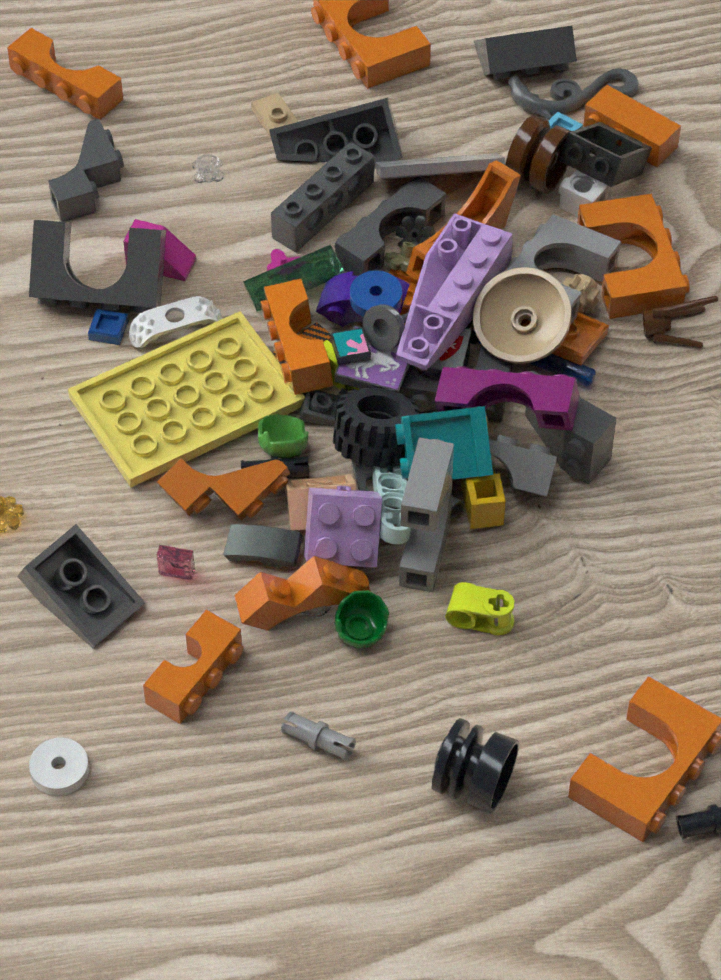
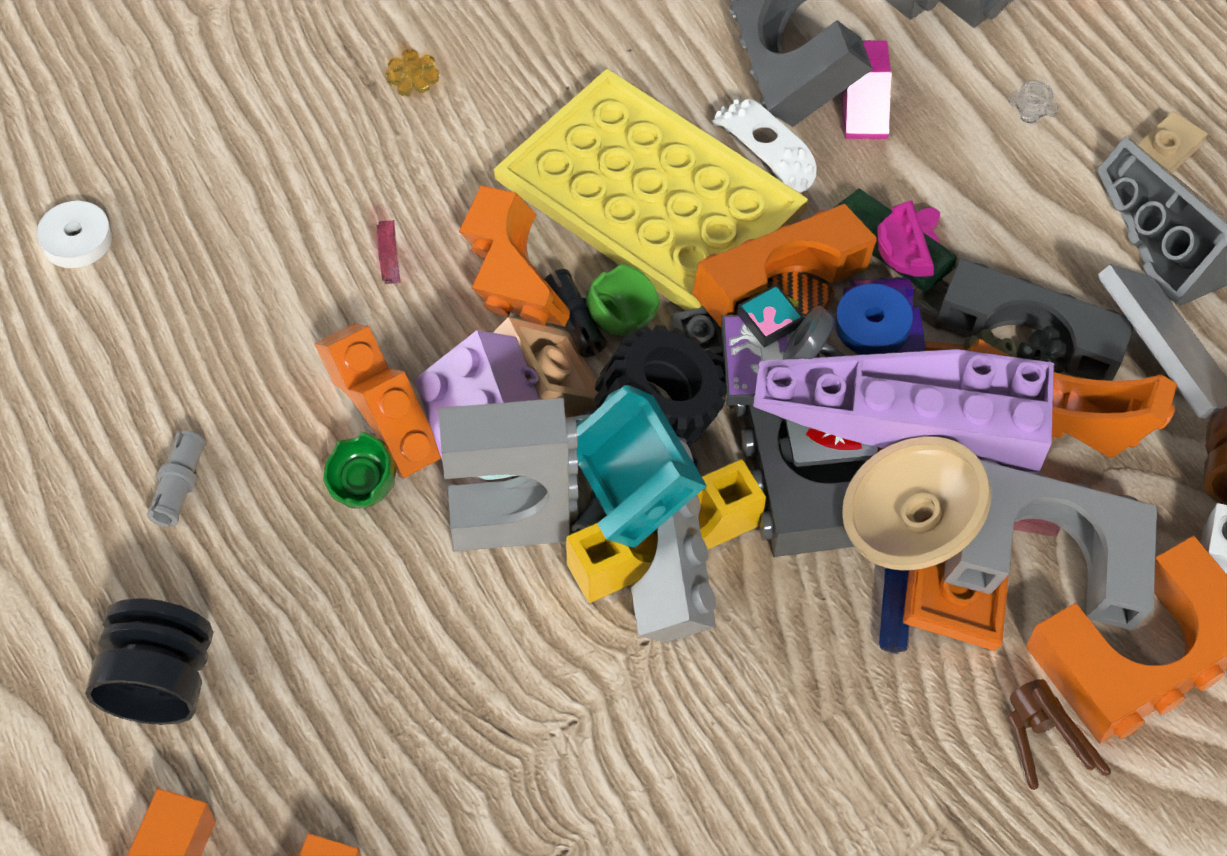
camera: 70 degrees right, 5 degrees up
dark grey slope [17,524,145,648] -> none
blue tile [88,309,128,345] -> none
orange arch [143,609,243,724] -> none
pearl dark grey slope [223,524,303,567] -> none
dark grey brick [271,142,375,253] -> none
magenta arch [435,366,580,431] -> none
neon yellow piece [445,582,515,635] -> none
dark grey slope [525,370,617,485] -> none
tan gear [562,274,600,314] -> none
none -> dark pink tile [878,200,934,277]

